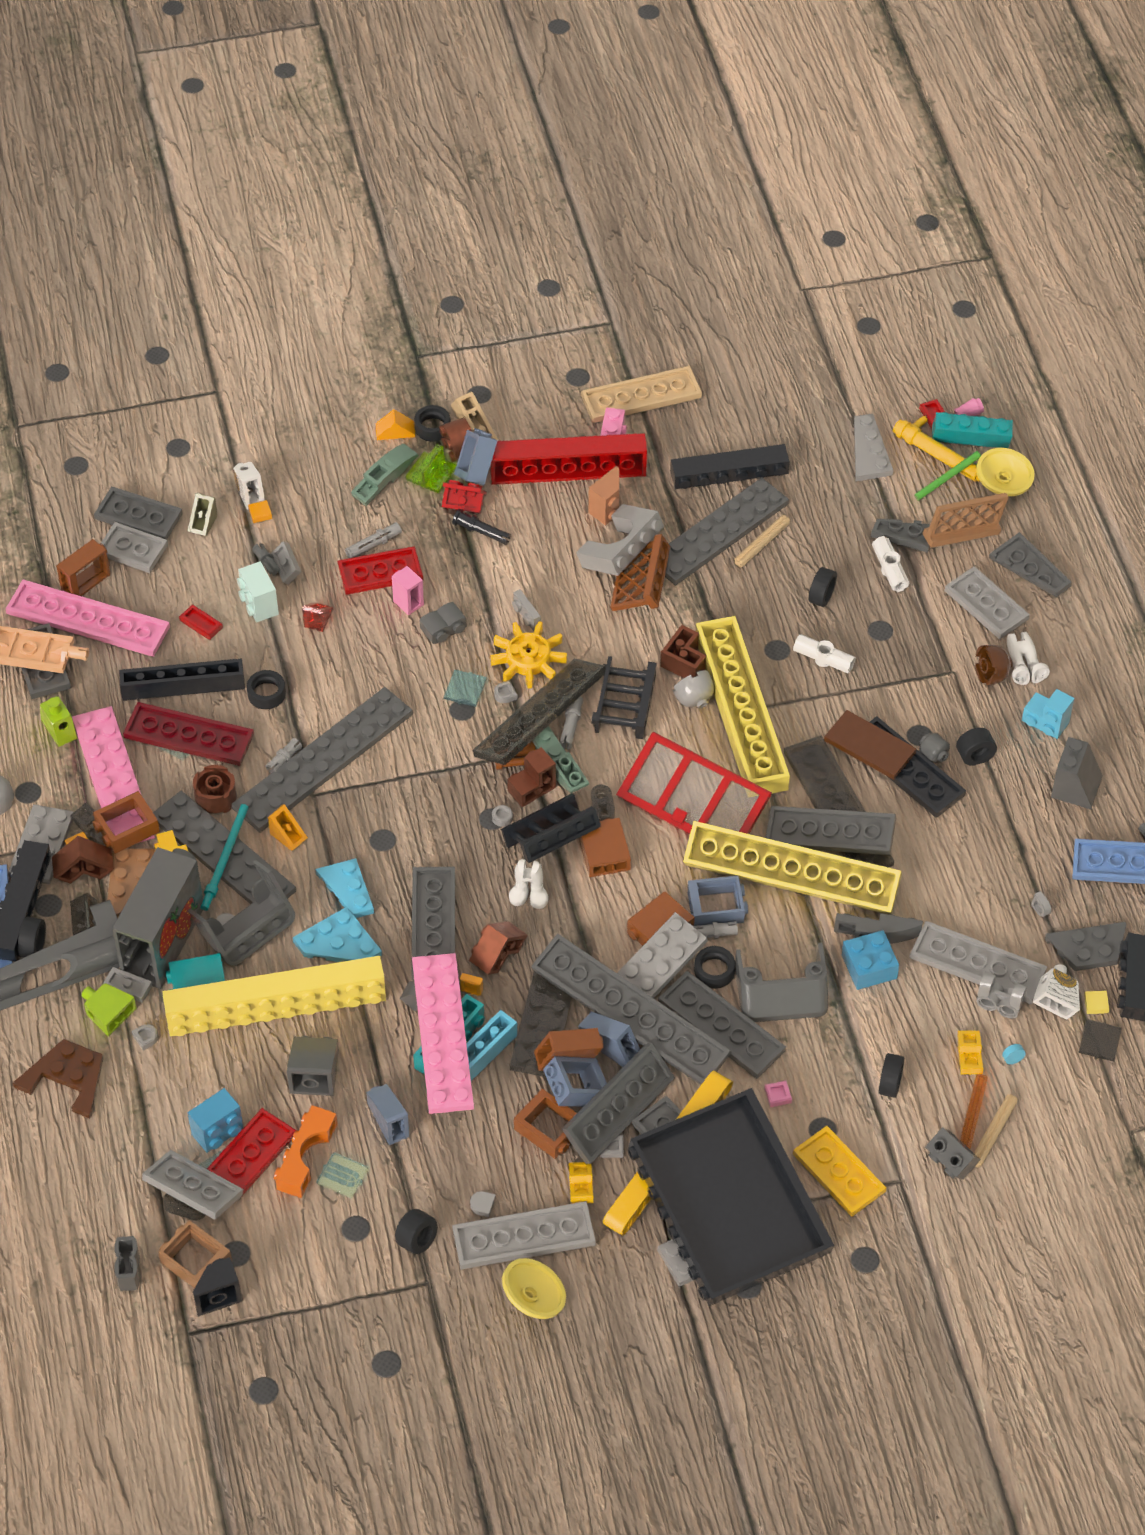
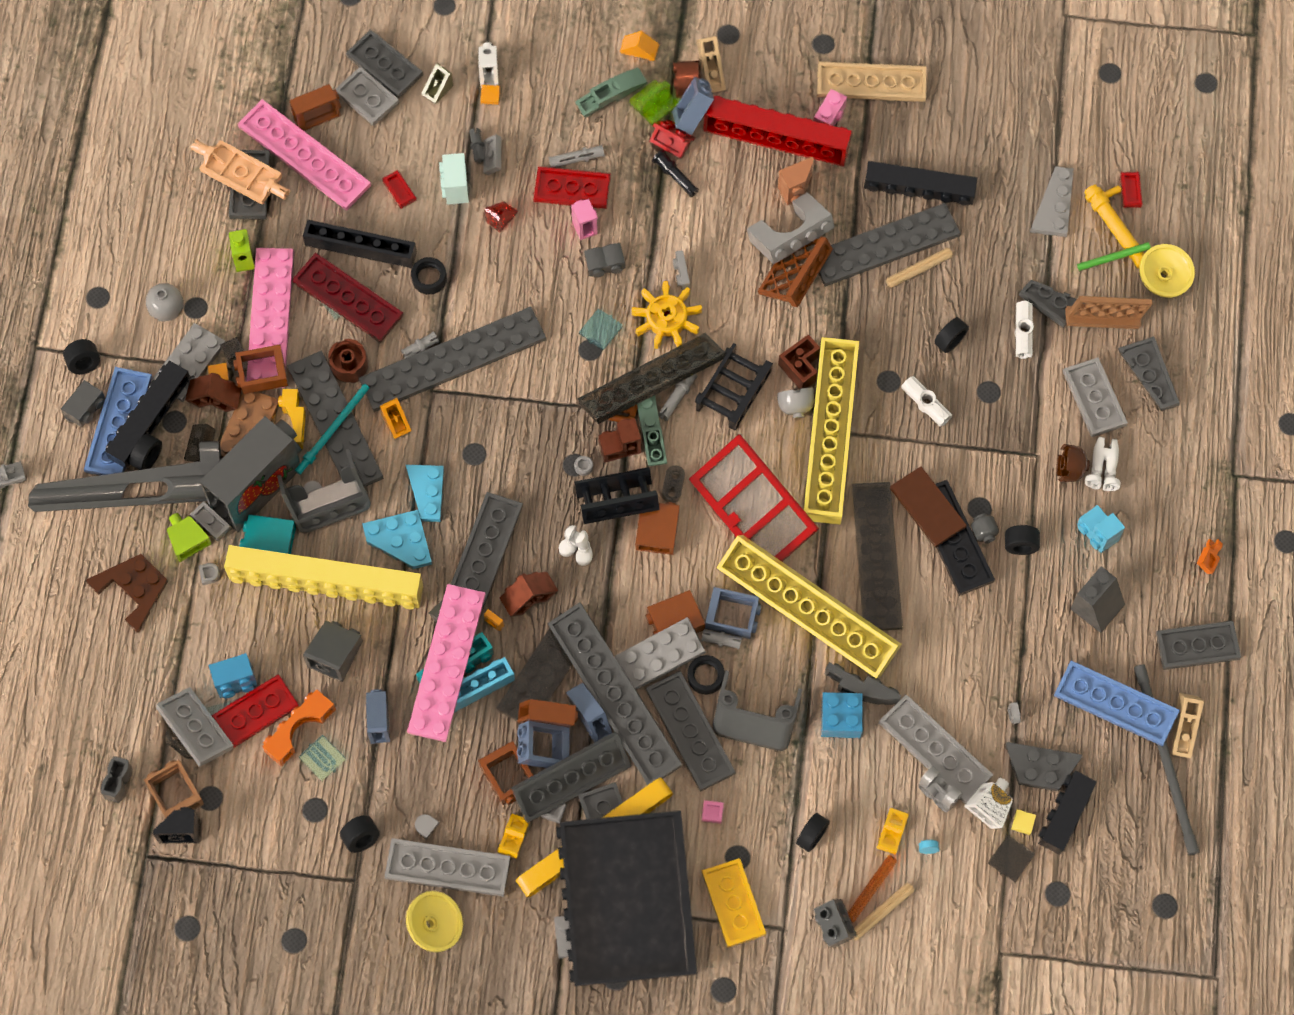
camera: 20 degrees right, 15 degrees up
black tyre [414,405,451,442] -> none
light grey tile [494,680,518,703] -> none
dark grey plate [765,806,896,855] -> none
teal brick [932,412,1013,448] -> none
bright pink cone [954,398,984,416] -> none

